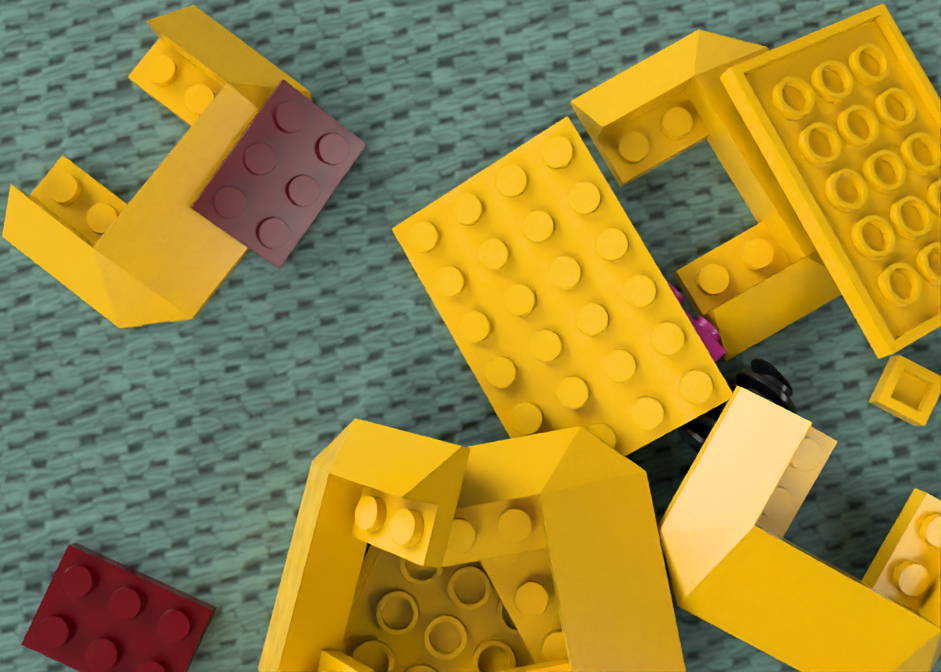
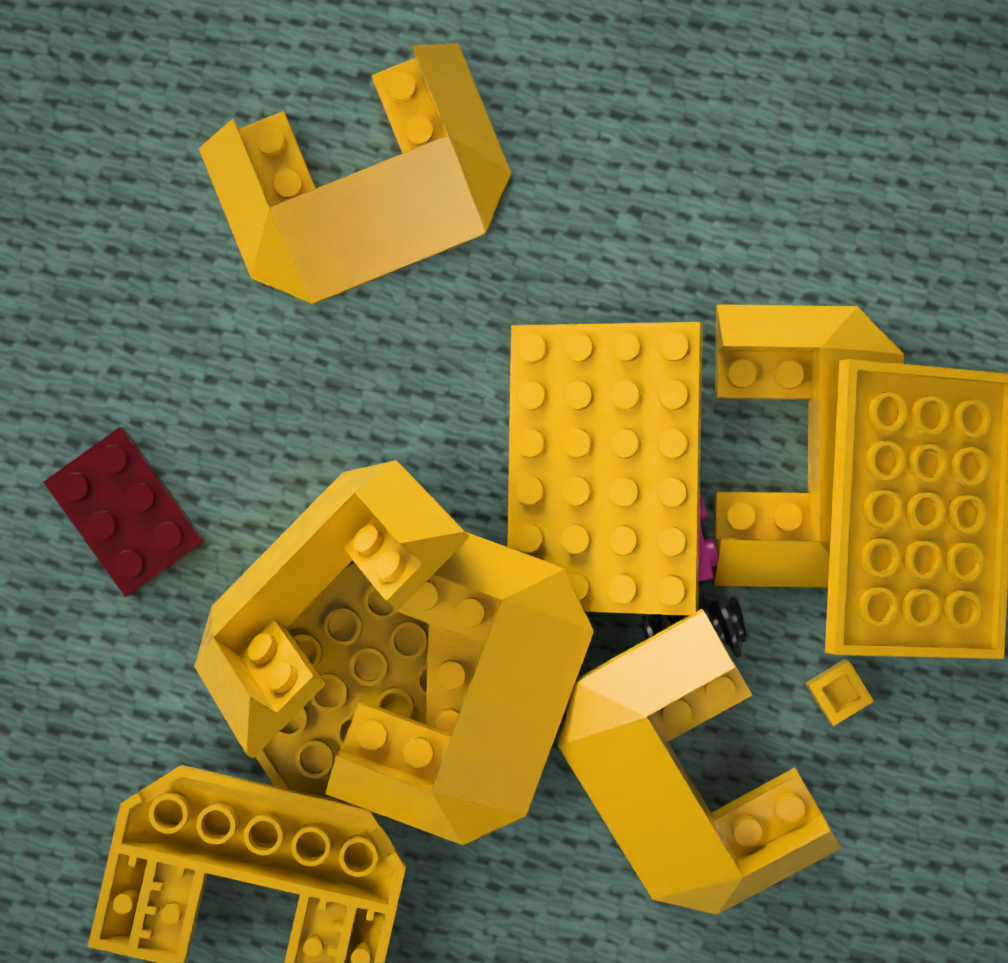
camera: 30 degrees right, 5 degrees up
dark red plate [189,79,367,269] -> none

